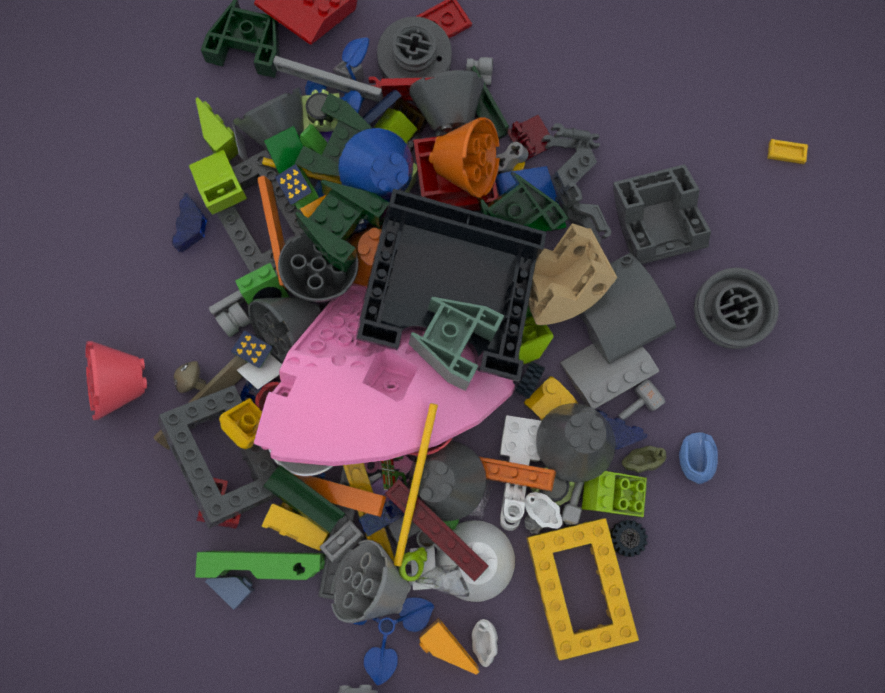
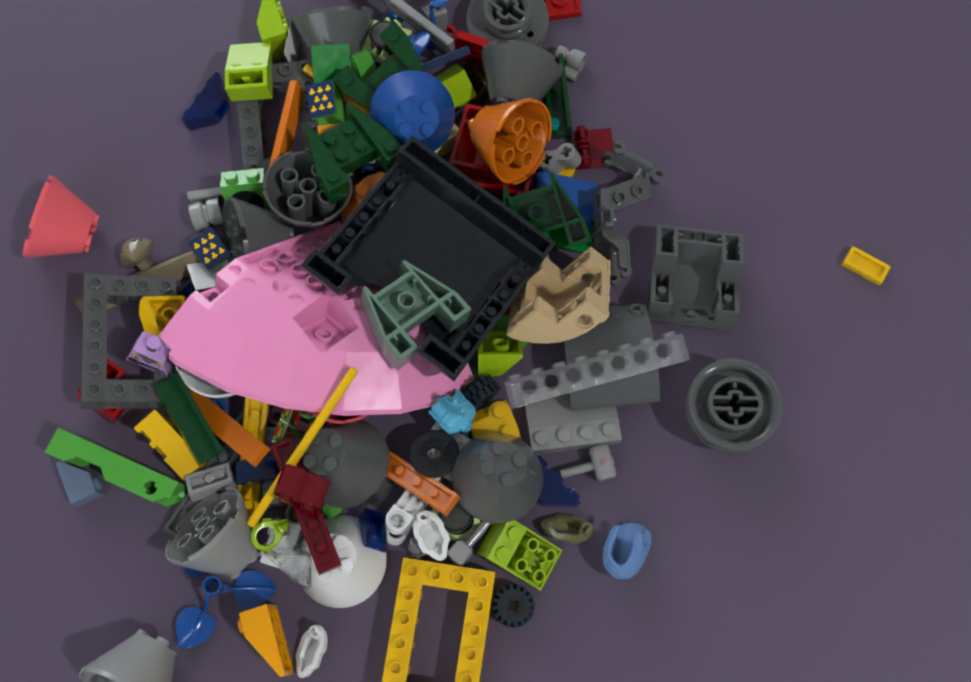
camera: 25 degrees right, 5 degrees down
none -> lavender torso [126,331,174,377]
none -> dark red brick [273,464,331,513]
none -> clear blue slope [359,508,387,553]
none -> black wheel [409,430,459,478]
none -> medium azure helmet [428,389,476,438]
none -> clear brick [504,331,690,409]

